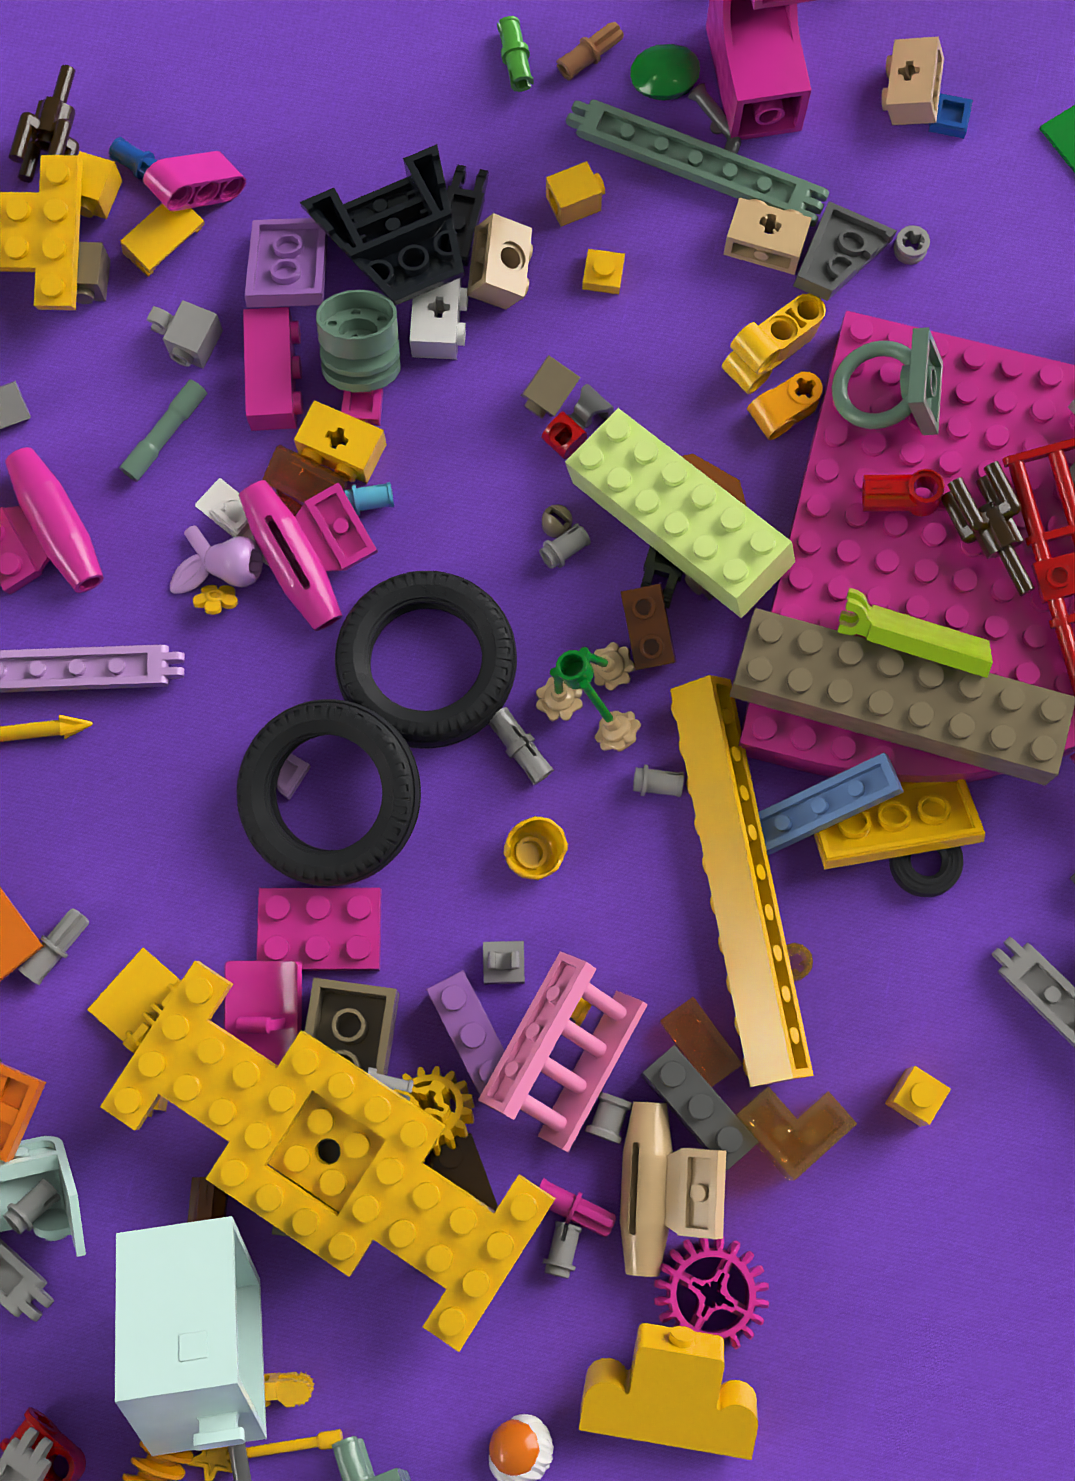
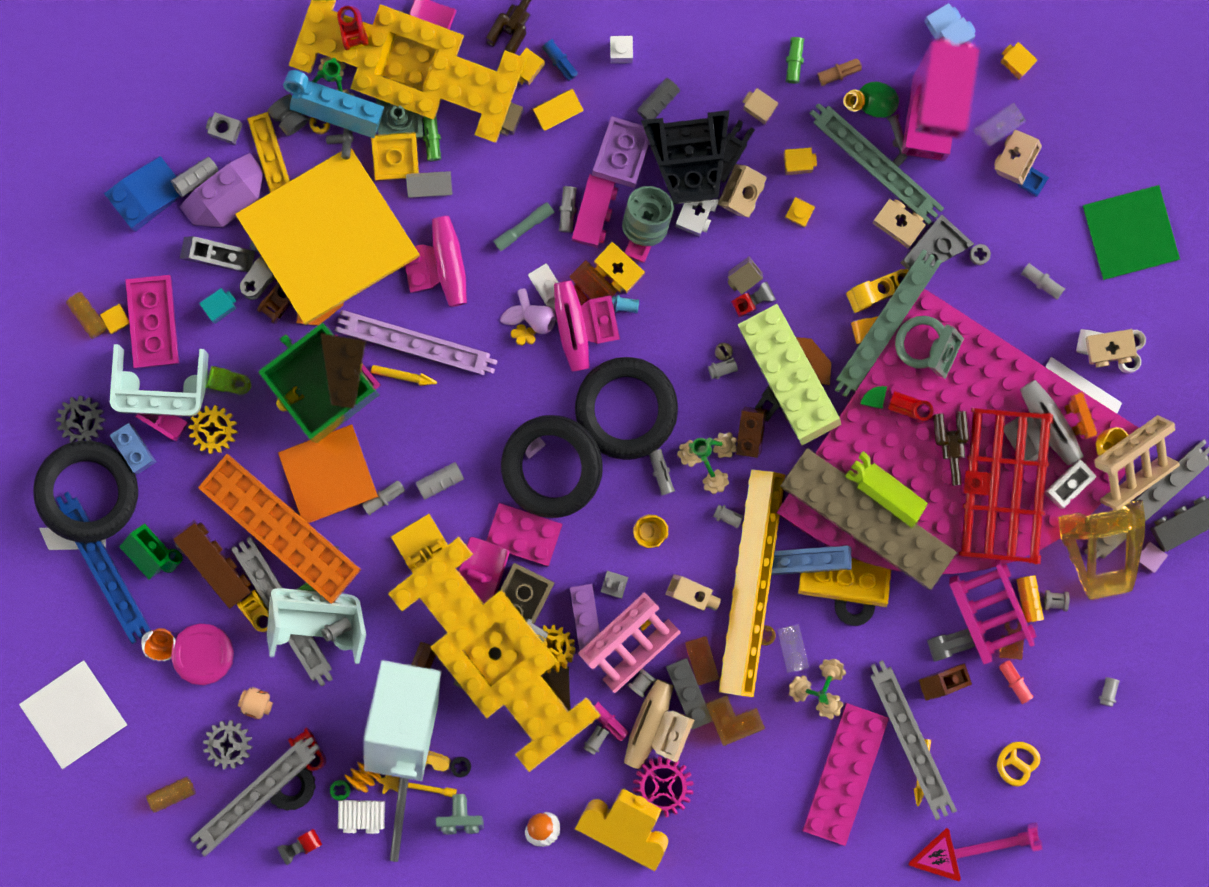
camera: 20 degrees right, 10 degrees up
dark pink beam [143,151,246,211] -> none
light grey brick [147,300,223,369] -> none
yellow brick [885,1066,951,1127] -> none
none -> light grey axle [416,462,464,500]
none -> black bush [451,757,471,778]
none -> light grey pin [559,186,577,233]
none -> white brick [610,36,633,63]
none -> dark grey axle [637,77,680,120]
none -> tan torso [665,574,721,611]
none -> tan brick [743,88,779,125]
none -> clear hinge [777,624,809,673]
none -> tan plant [789,659,846,720]
none -> dark pink plate [802,703,889,846]
none -> sand green hinge [835,249,942,397]
none -> yellow plate [843,89,865,112]
none -> green tile [860,386,887,409]
none -> clear hinge [973,103,1026,146]
none -> light grey pin [1021,263,1066,300]

